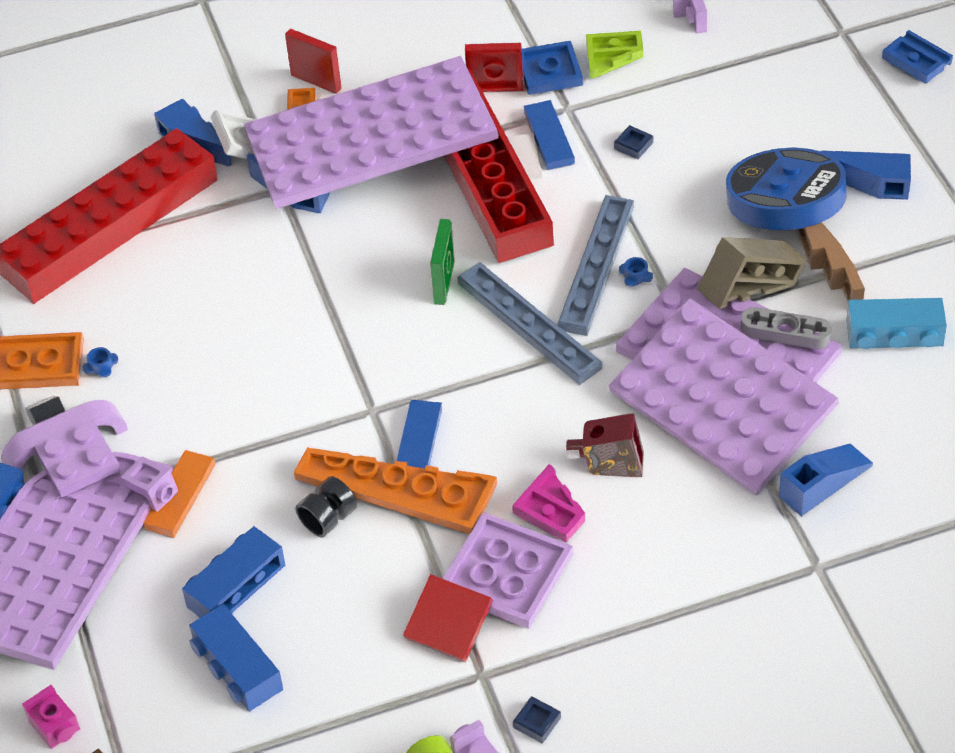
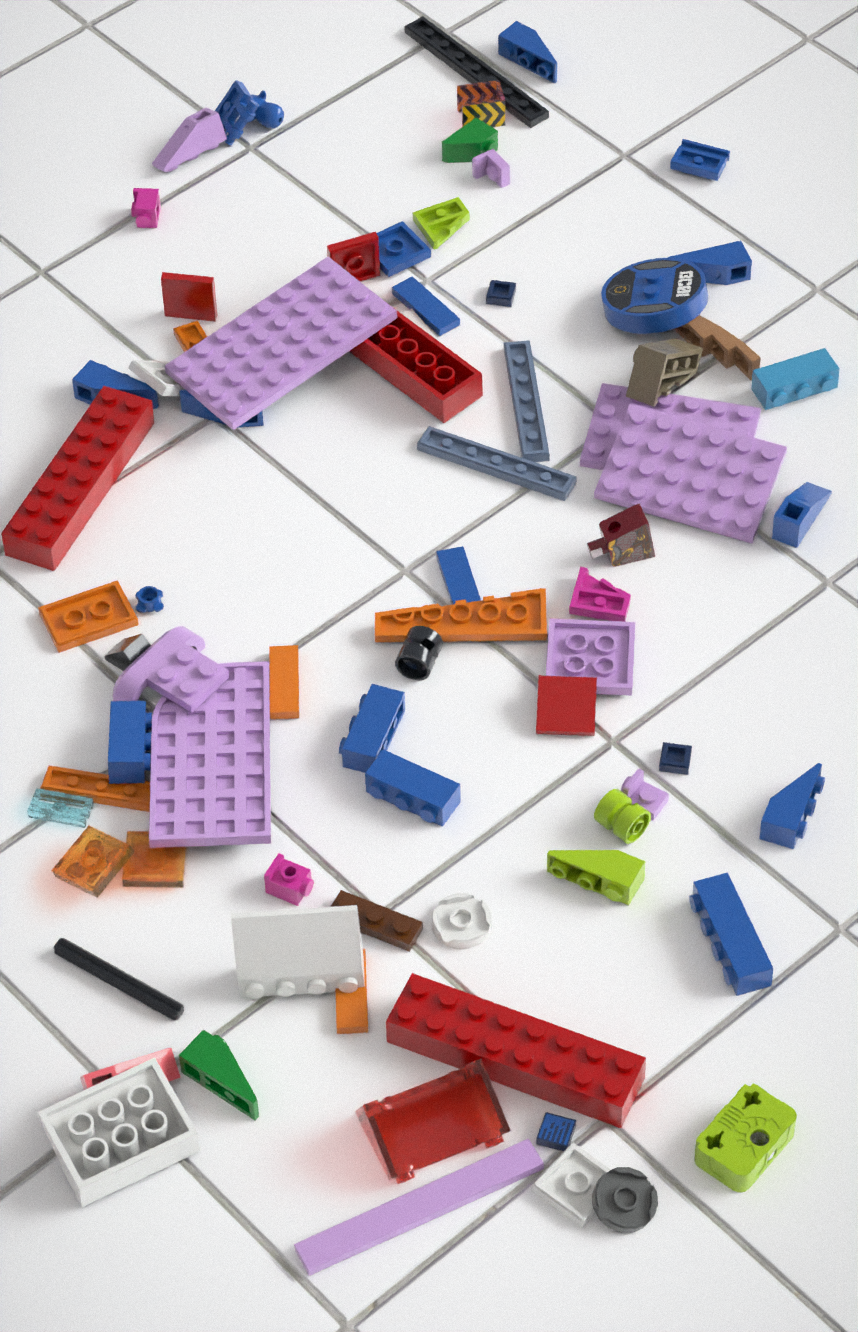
camera: 25 degrees left, 0 degrees up
lavender bracket [120,456,178,512] -> none
green tile [430,219,455,305] -> none
blue plate [619,257,653,287] -> none
light grey beam [741,307,832,349] -> none

